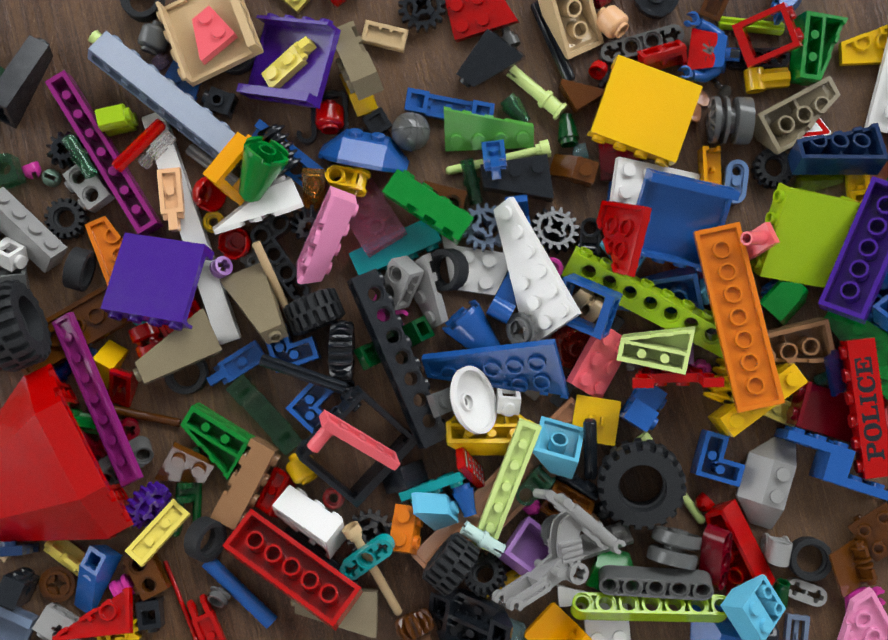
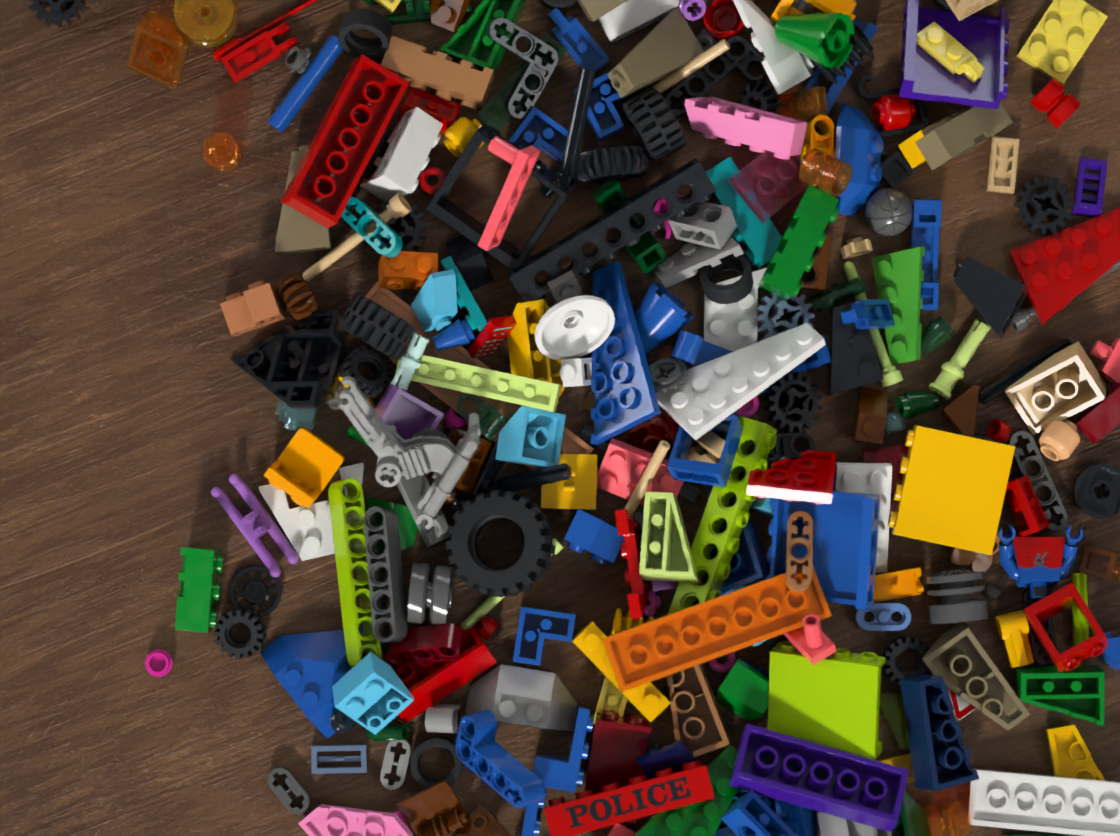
camera: 75 degrees right, 0 degrees up
none -> blue beam [455,709,546,808]
none -> black beam [486,18,559,119]
none -> tan piece [616,441,670,527]
none -> medium nougat beam [786,511,813,593]
none -> clear orange wheel [799,148,852,197]
none -> tan plate [841,237,873,259]

